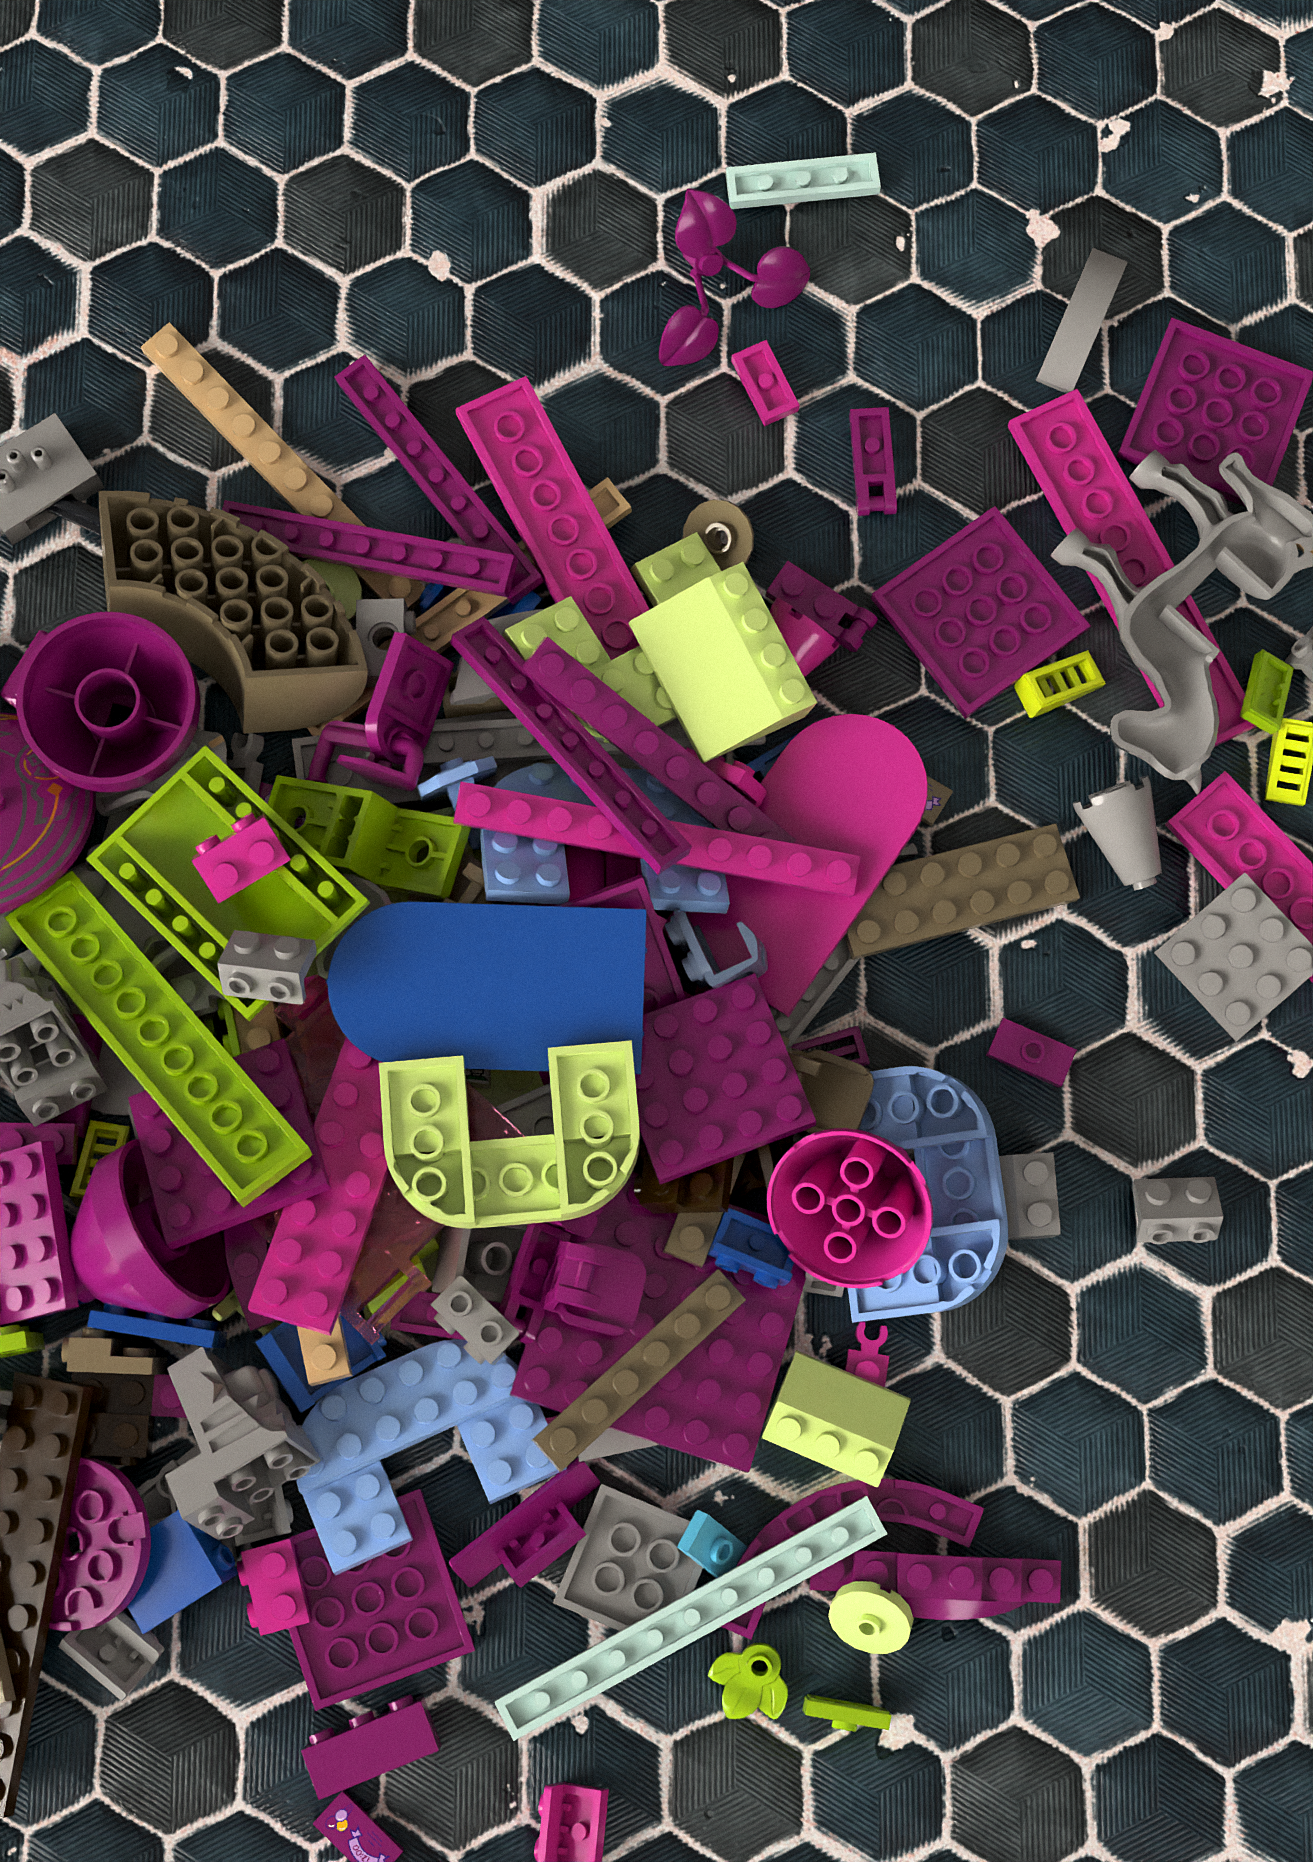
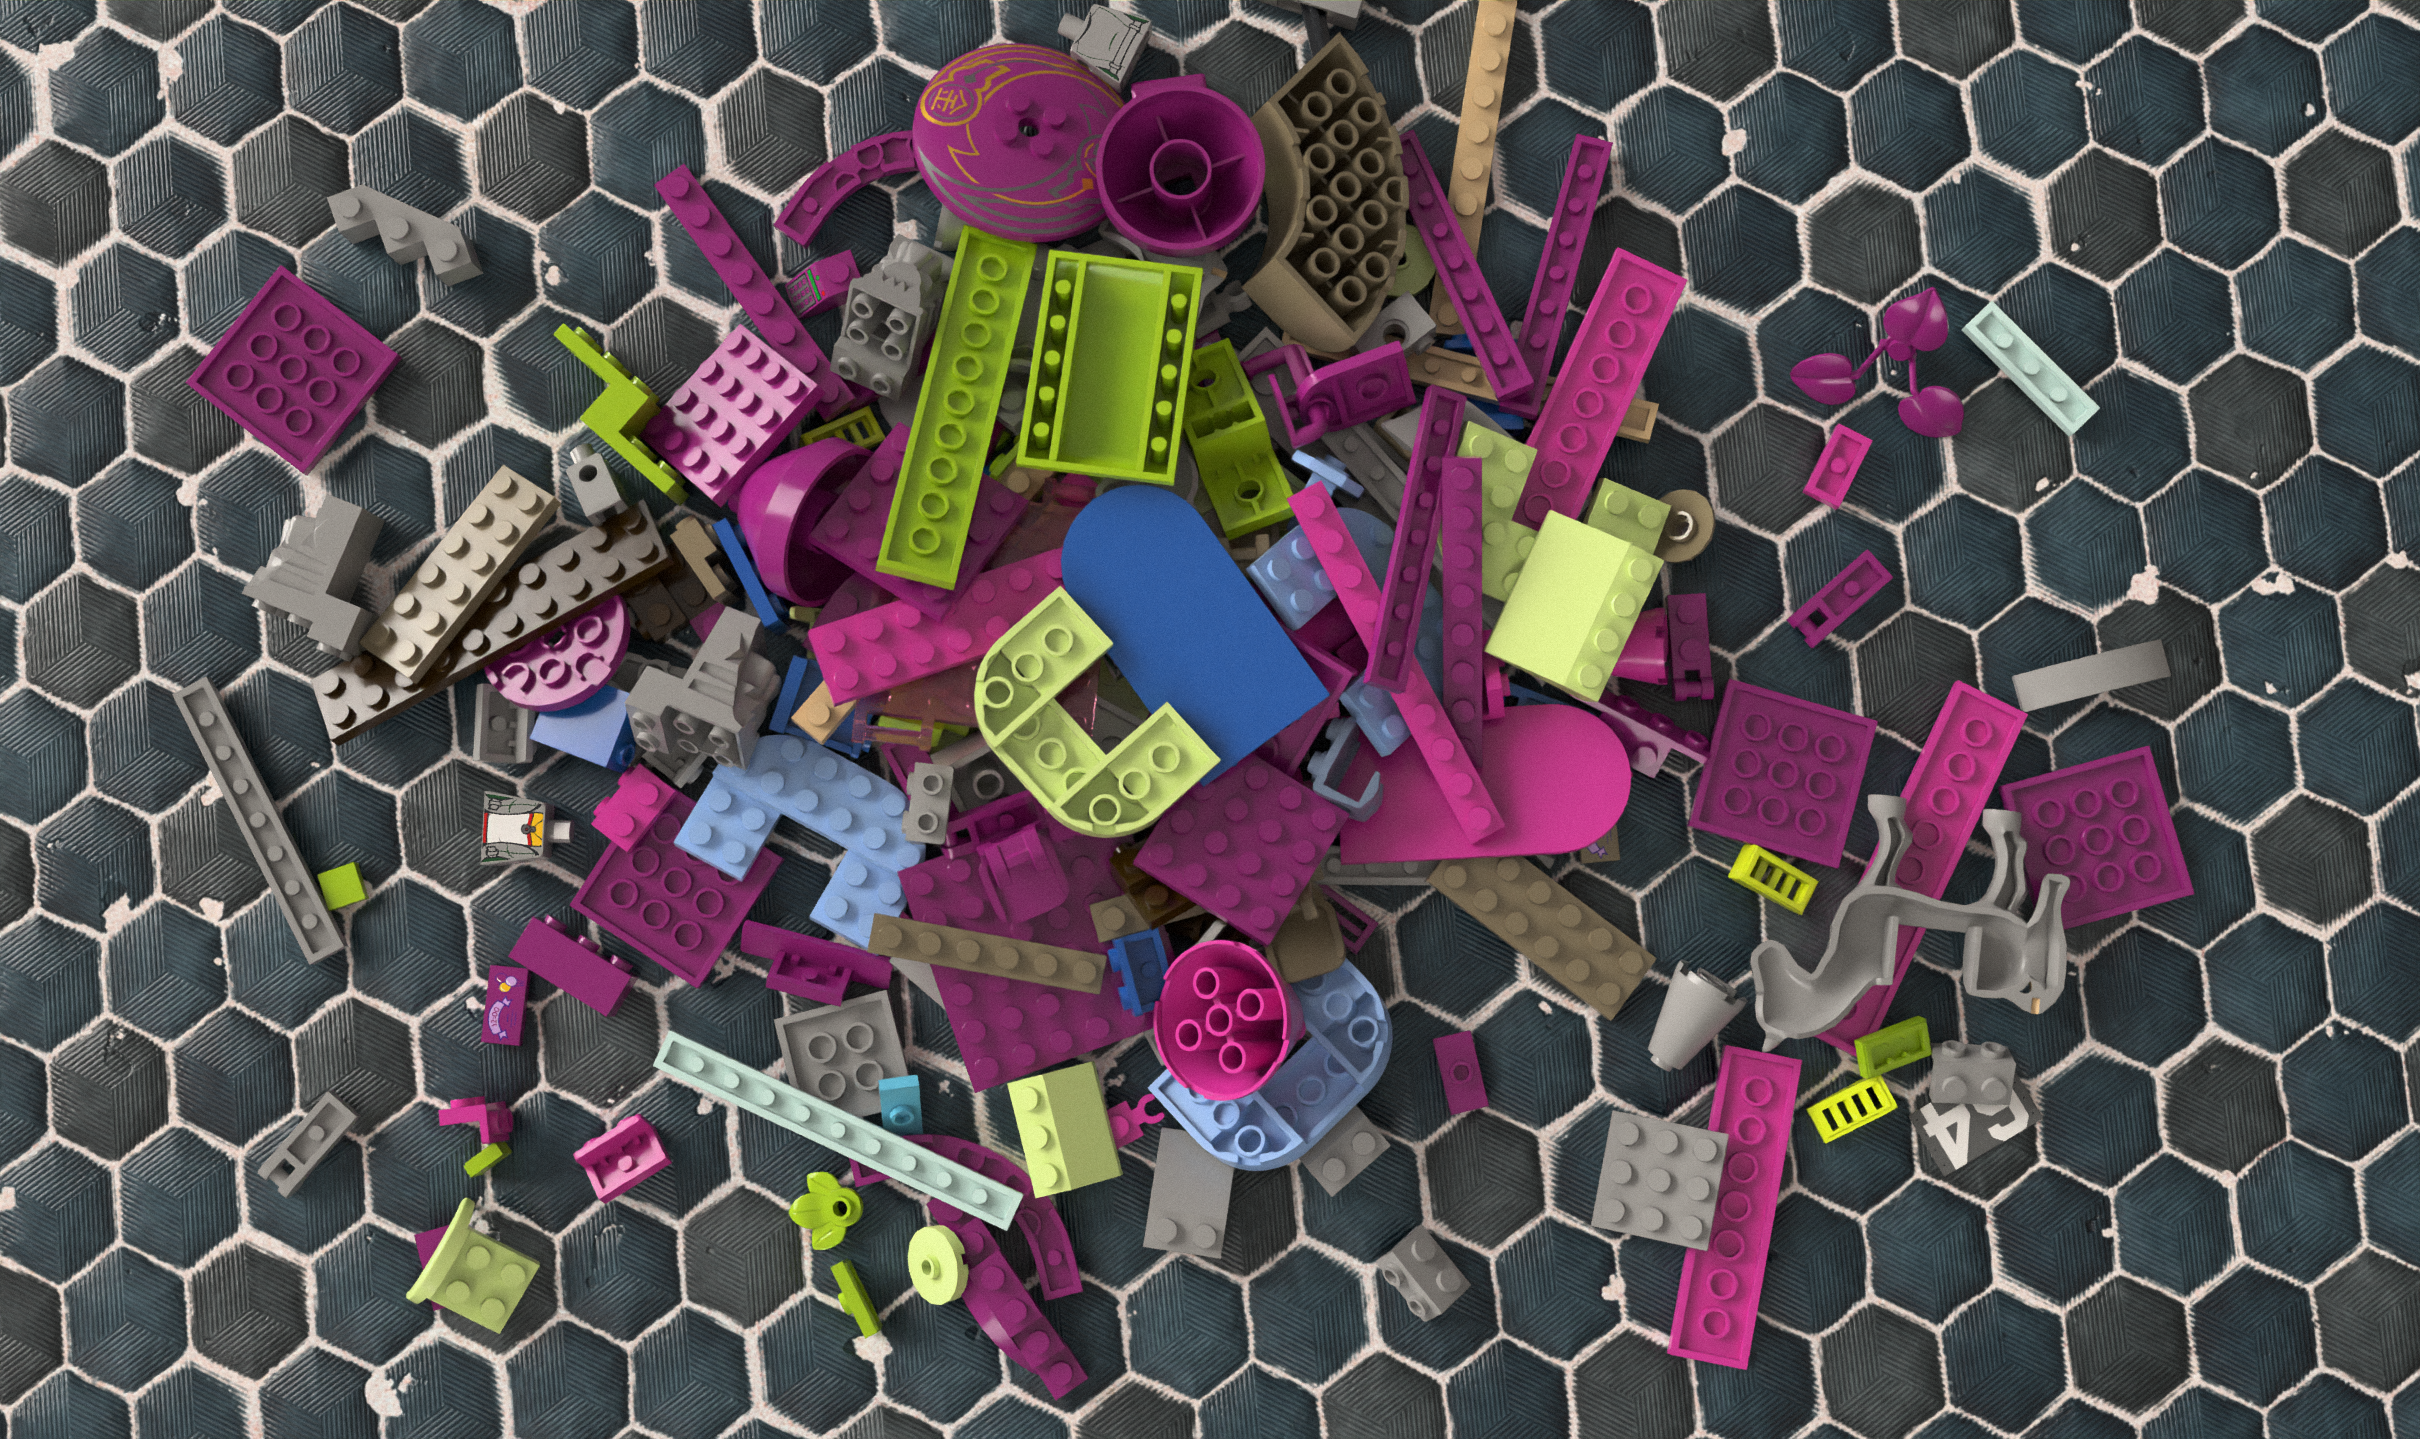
camera: 60 degrees right, 5 degrees up
dark pink bracket [191,812,291,904] -> none
light grey bracket [217,930,317,1005] -> none
none -> torso [480,791,574,866]
none -> light grey slope [1143,1127,1234,1259]
none -> magenta bracket [1569,688,1711,778]

